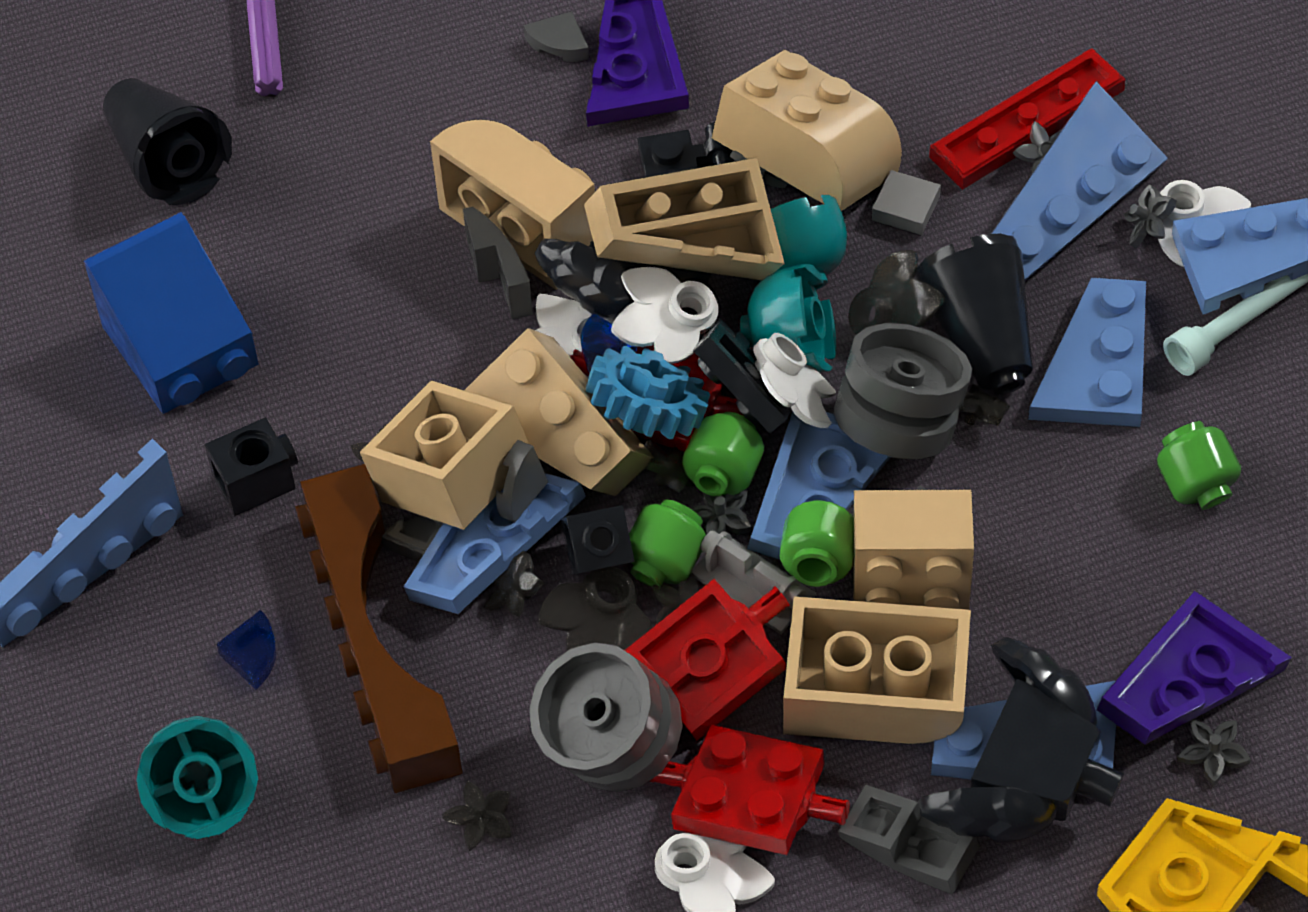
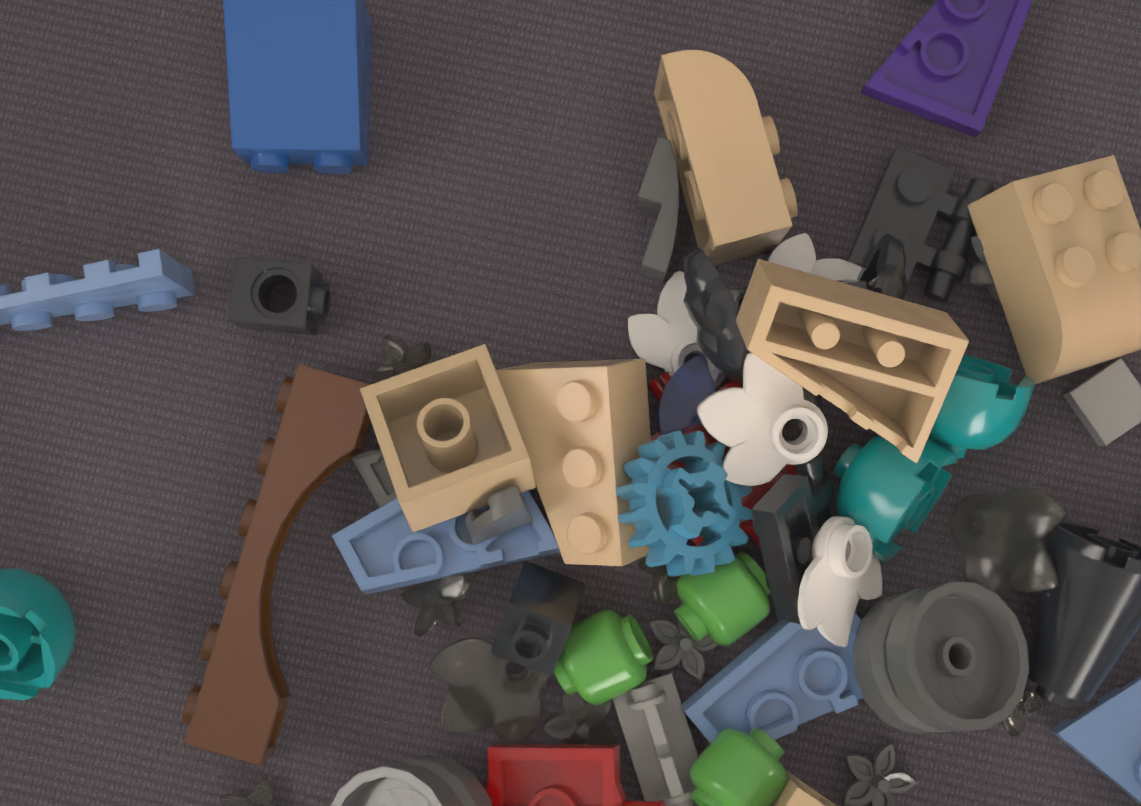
camera: 30 degrees right, 30 degrees up
clear blue tile [216,610,276,690] -> none

